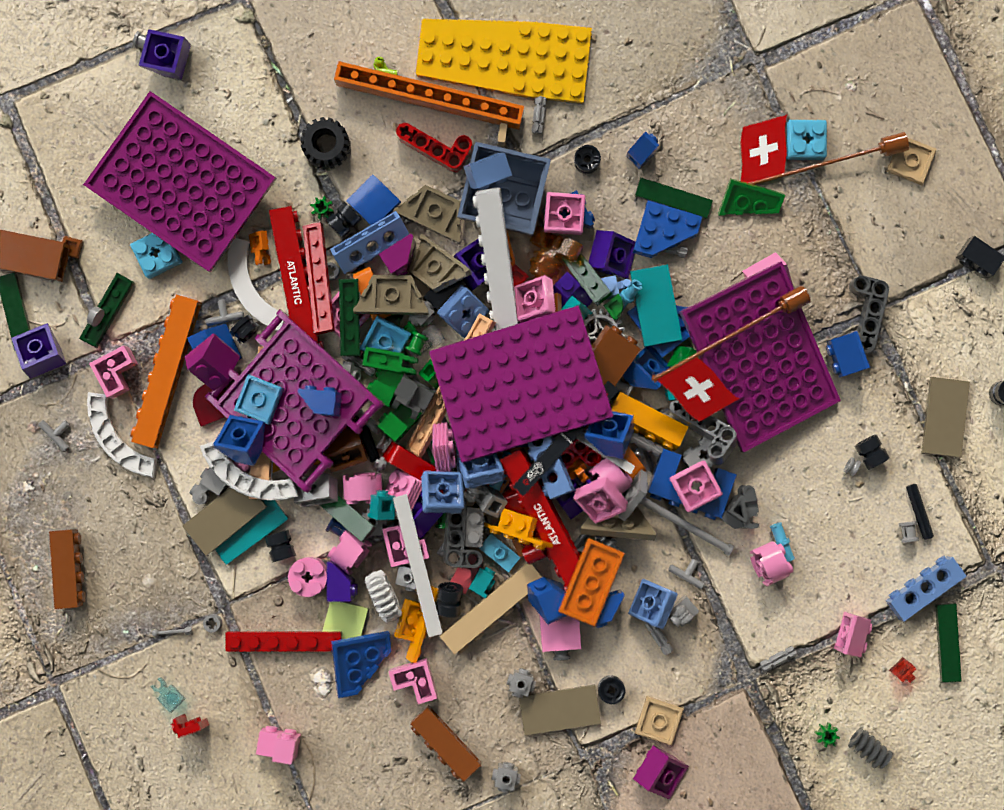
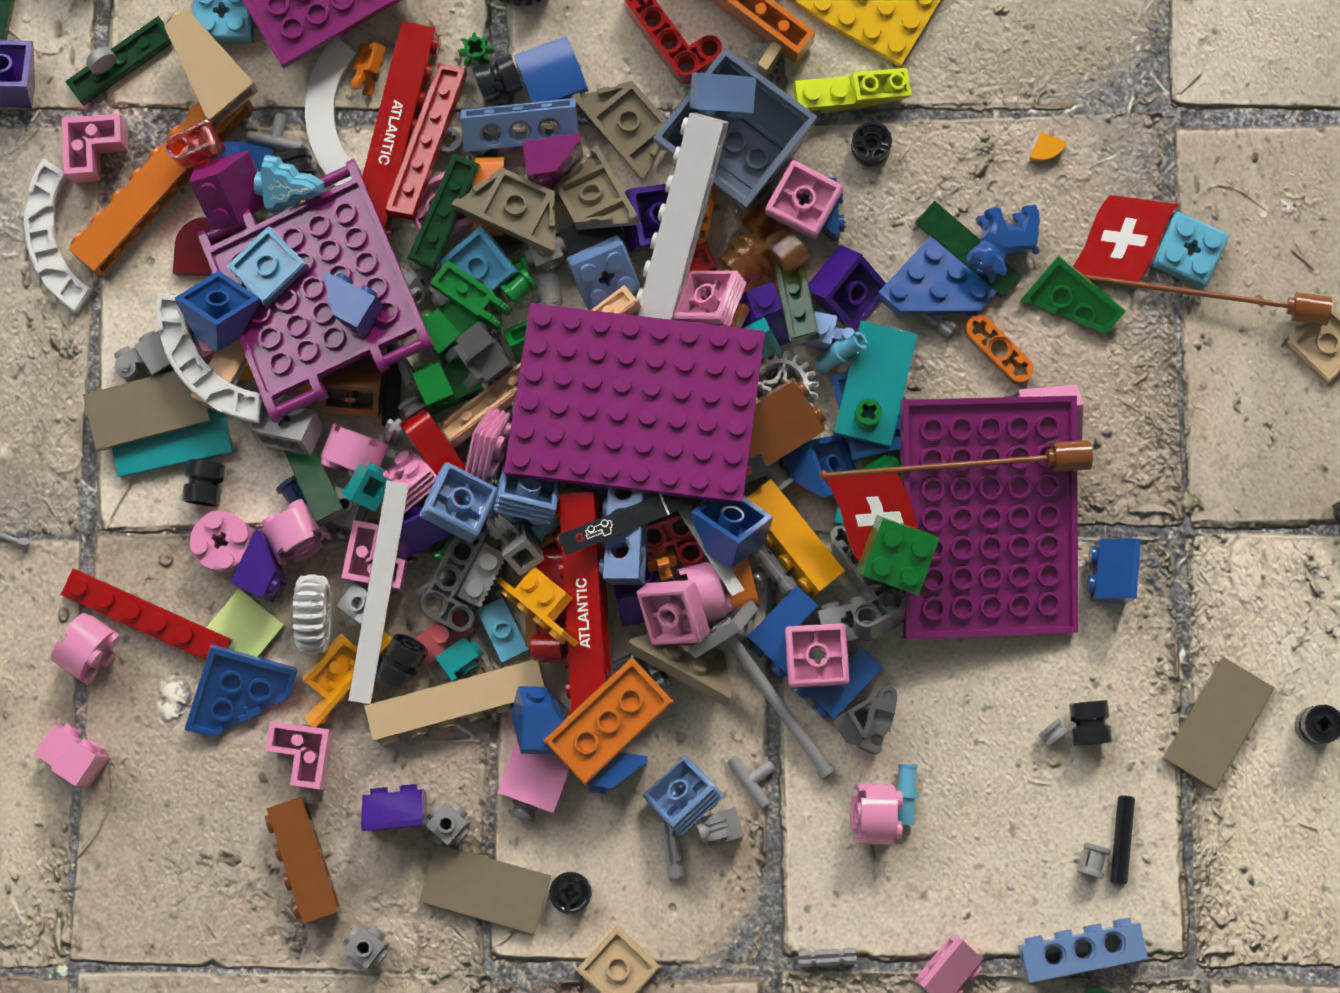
camera: 25 degrees right, 5 degrees down
light grey bush [203,614,222,632] -> none
light grey axle [532,96,547,134] -> none
green tile [603,294,623,321] -> none
blue slope [626,132,659,169] -> none
dark grey beam [849,276,889,354] -> none
none -> bright pink brick [51,613,121,685]
none -> tan slope [164,8,258,128]
none -> clear red piece [165,119,226,168]
none -> medium azure rock [254,155,325,213]
none -> dark purple slope [361,784,428,832]
none -> neon yellow slope [792,68,912,113]
none -> green bush [854,399,882,430]
none -> green brick [856,515,940,595]
none -> orange beam [965,315,1034,384]
none -> blue animal [966,205,1040,283]
none -> light orange tile [1029,132,1067,162]

